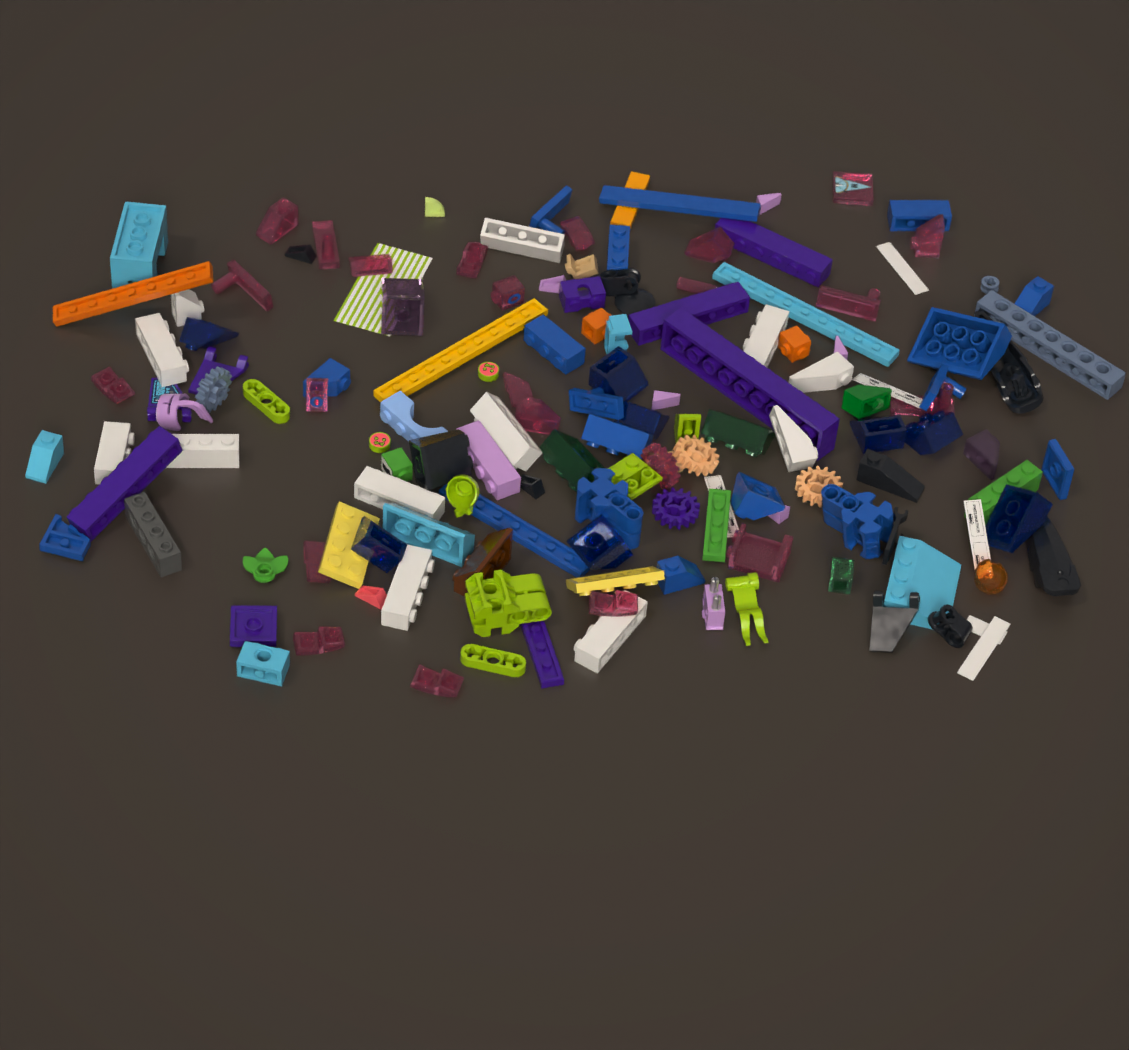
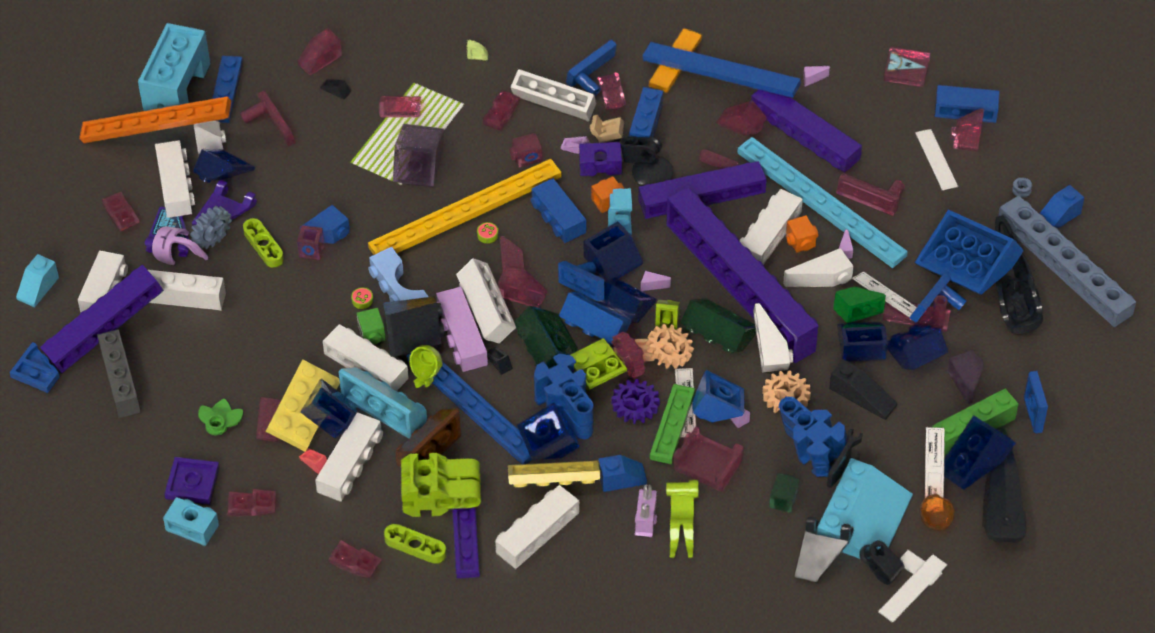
camera: 15 degrees right, 5 degrees up
clear pink piece [312,220,340,269] -> none
clear pink slope [589,590,638,617] -> none
none -> blue plate [212,56,243,123]

